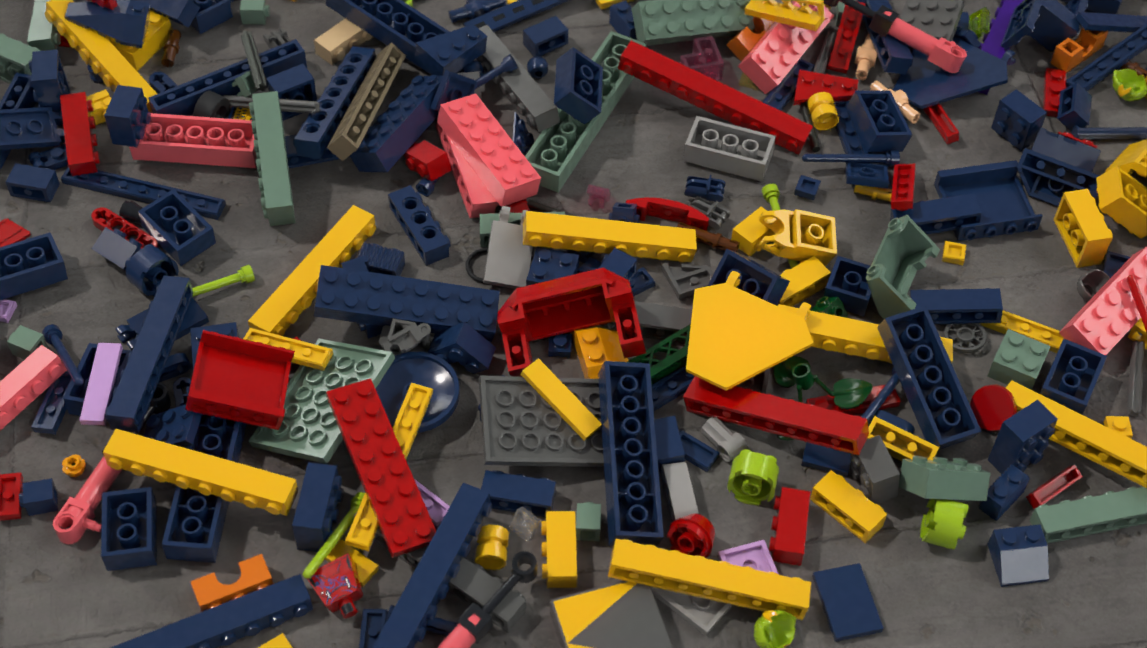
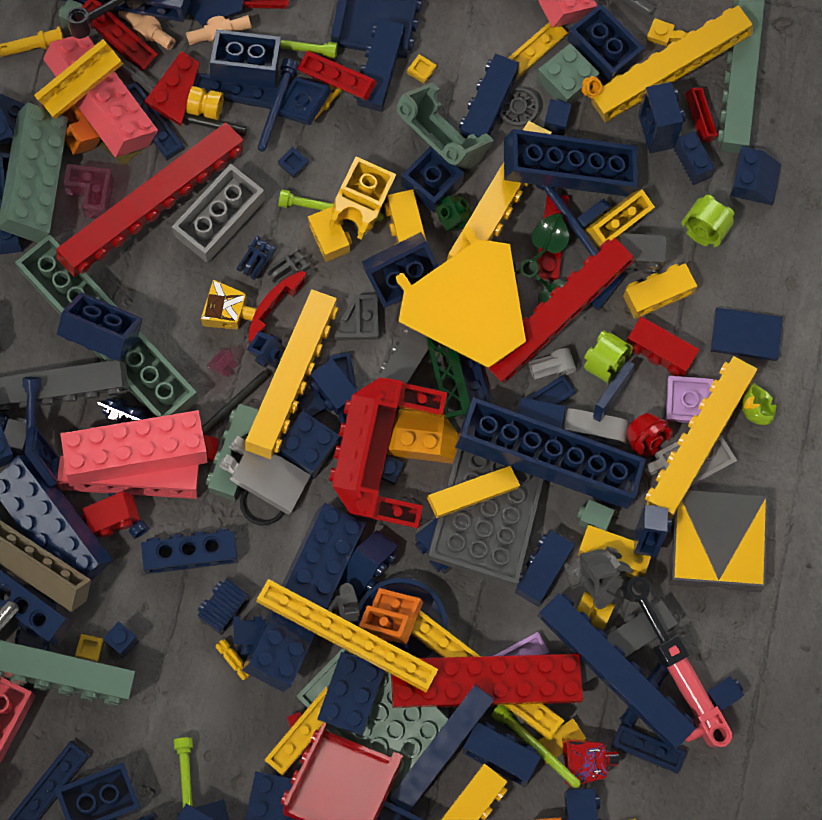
camera: 70 degrees left, 20 degrees up
yellow brick [248,205,376,336] -> none
dark blue piece [527,56,548,79] -> none
reddish brown pin [677,222,740,252] -> none
sand green brick [899,456,990,501] -> none
red tile [970,384,1017,431] -> none
none -> yellow tile [75,634,104,663]
none -> dark blue brick [103,621,139,659]
none -> torso [201,280,257,330]
none -> yellow plate [256,579,438,692]
none -> lime piece [281,40,338,60]
none -> dark blue plate [317,652,386,736]
none -> orange plate [359,588,423,645]
none -> dark blue tile [389,684,495,812]
none -> dark blue brick [544,99,572,136]
none -> dark grey piece [579,546,632,609]
none -> light orange plate [581,76,602,98]
none -> dark blue tile [593,361,635,422]
none -> dark blue brick [634,505,671,557]

